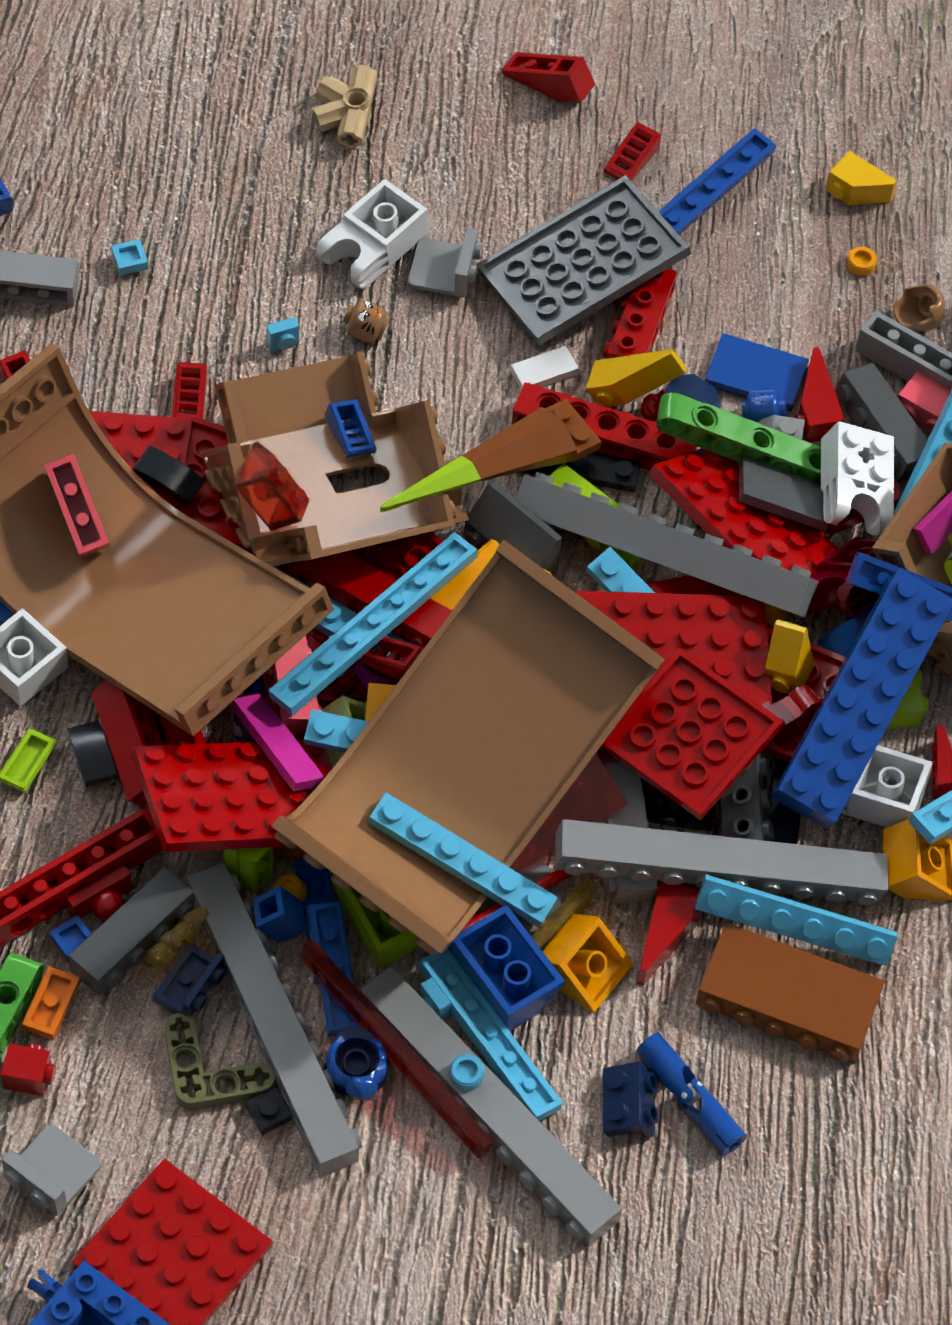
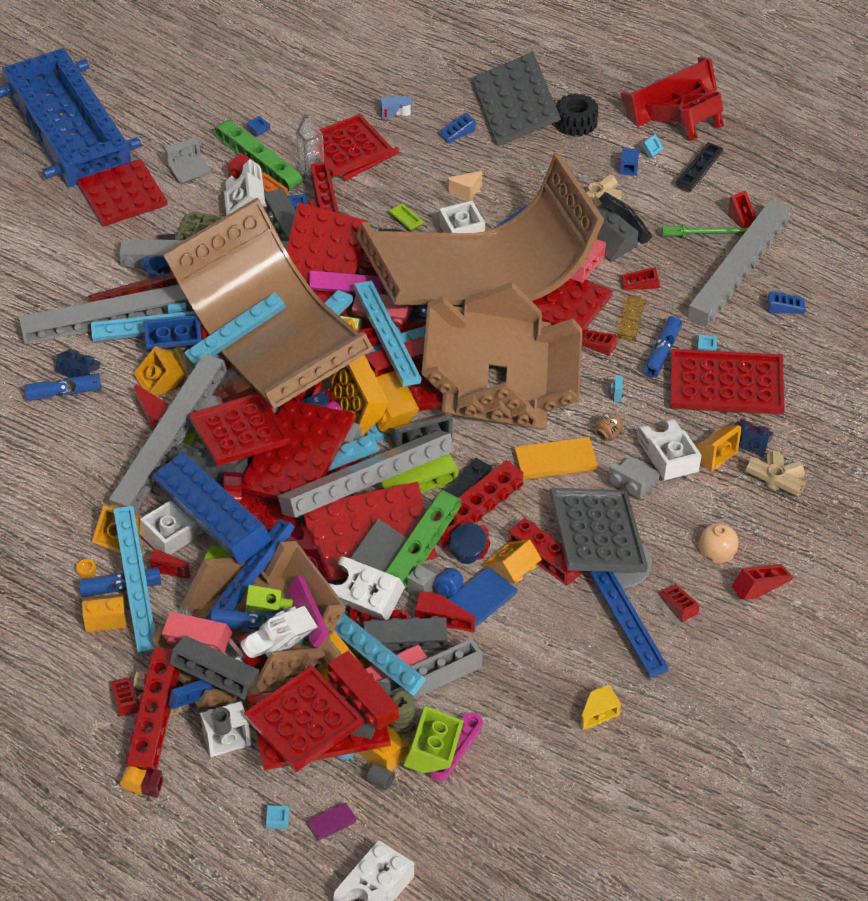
camera: 120 degrees right, 10 degrees down
coral brick [44,454,110,558] -> none
black slope [132,445,205,507] -> none
clear red slope [235,442,310,531] -> none
blue slope [325,399,377,458] -> none
dark orange plate [380,399,602,512] -> none
medium azure tile [449,1054,485,1091] -> none
white tile [510,346,579,390] -> none
yellow slope [585,349,687,407] -> none
medium azure plate [695,875,898,966] -> none
dark orange brick [696,922,885,1063] -> none
yellow slope [765,619,814,693] -> none
light orange tile [846,246,877,276] -> none
medium nougat hair [893,284,945,332] -> none
none -> white brick [224,159,265,215]
none -> light orange slope [482,539,542,584]
none -> light orange tile [515,437,598,480]
none -> clear yellow tile [618,296,646,341]
none -> blue piece [643,316,682,378]
none -> red plate [670,349,785,414]
none -> light orange slope [696,425,741,472]
none -> light nougat cylinder [699,523,739,563]
none -> dark blue bracket [733,420,774,455]

